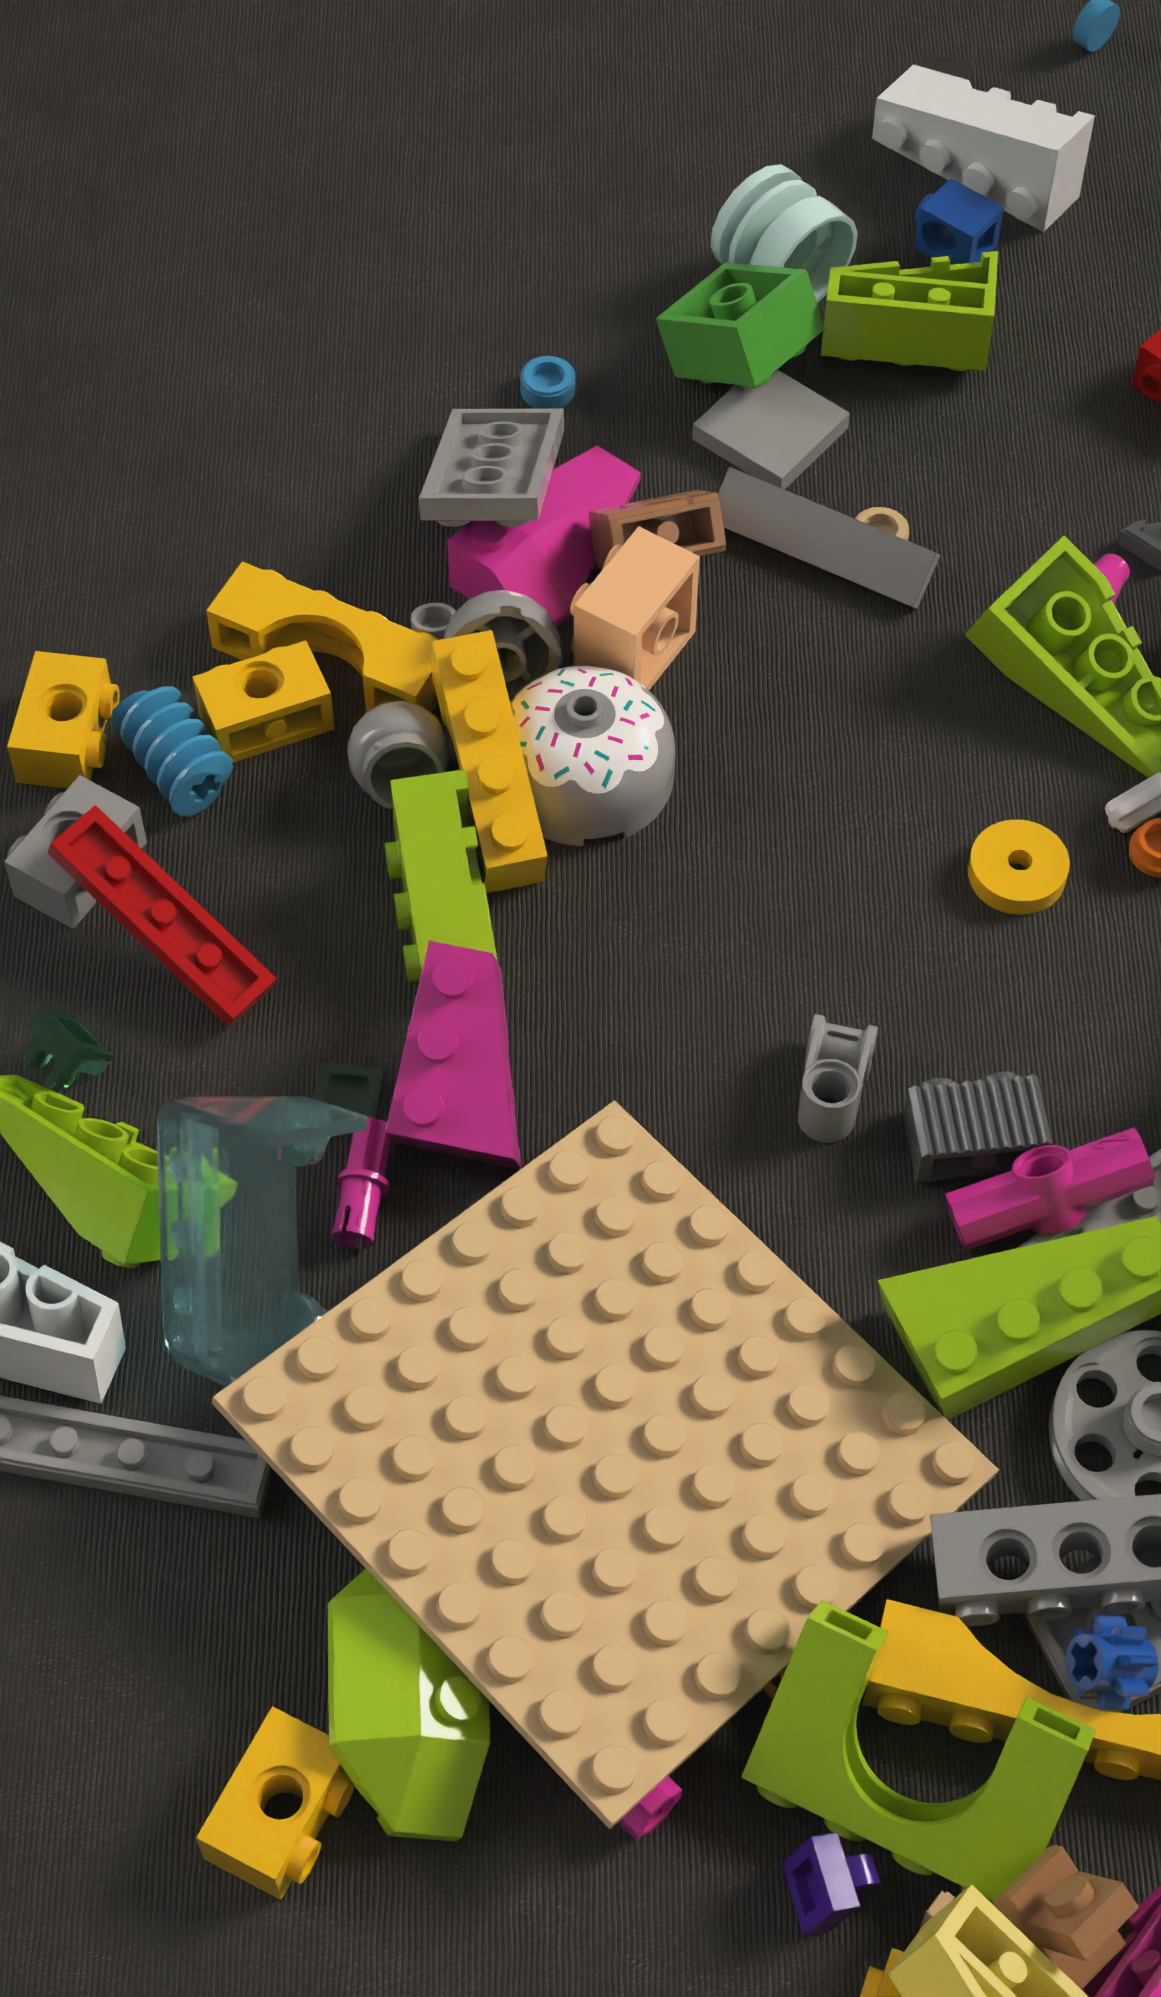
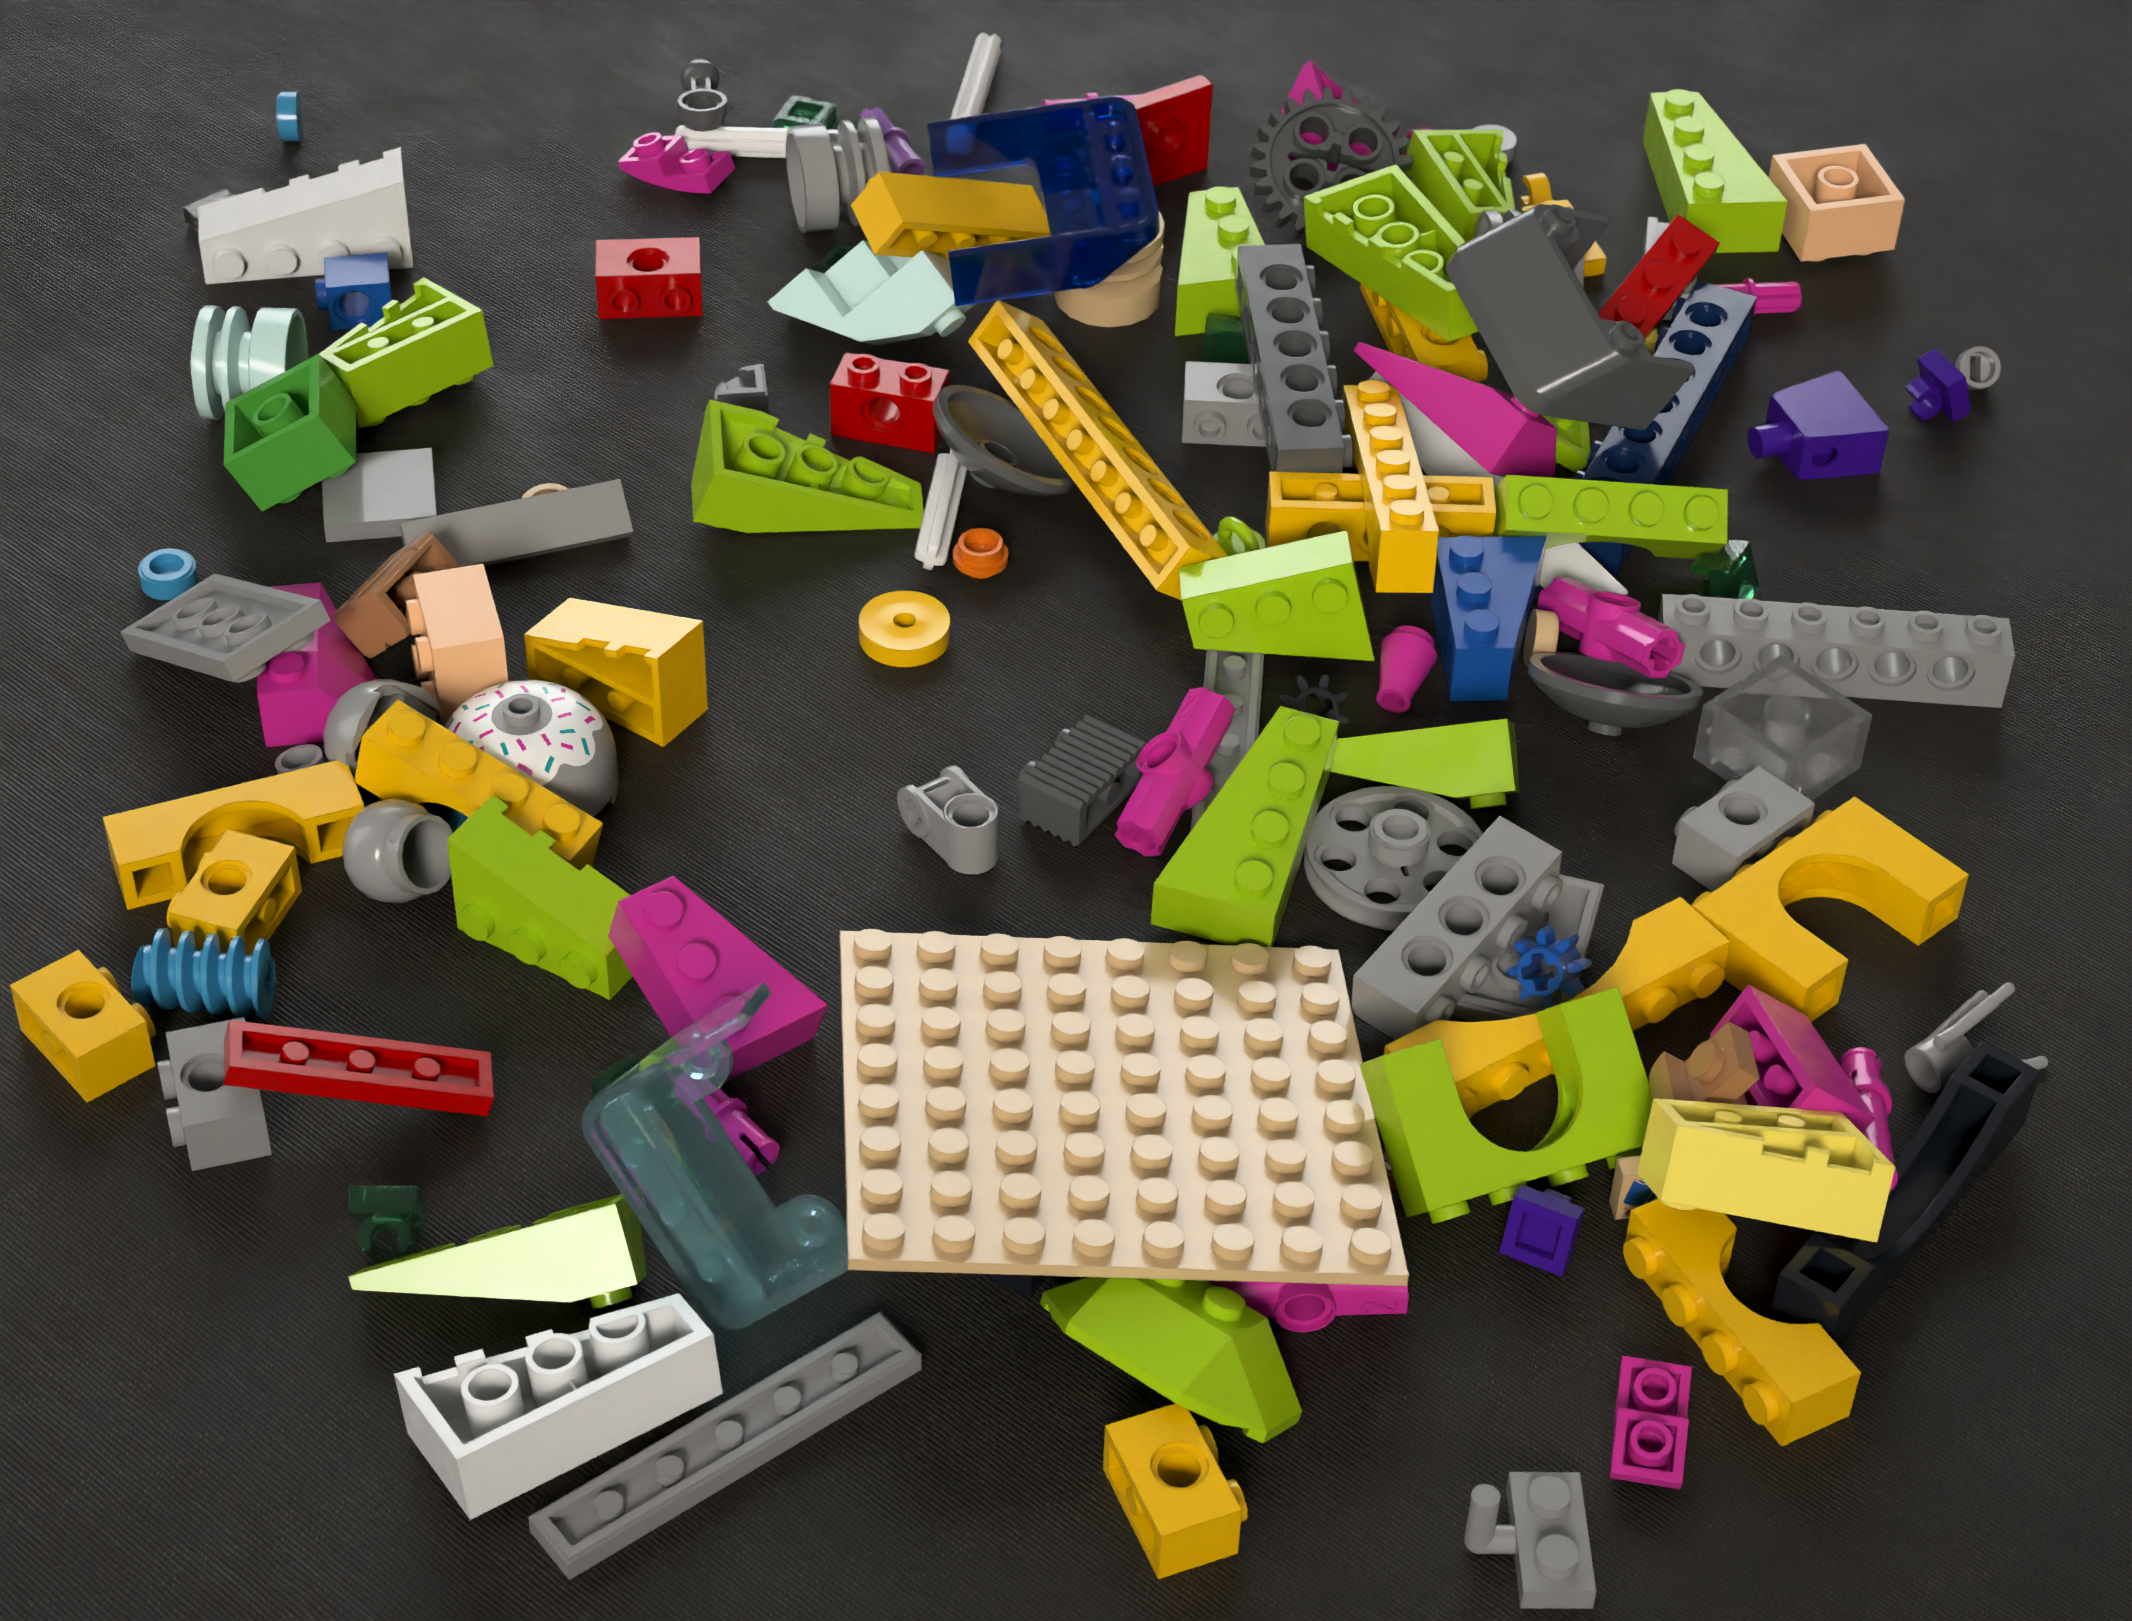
camera: 50 degrees left, 15 degrees down
none -> yellow wedge [524,598,708,747]

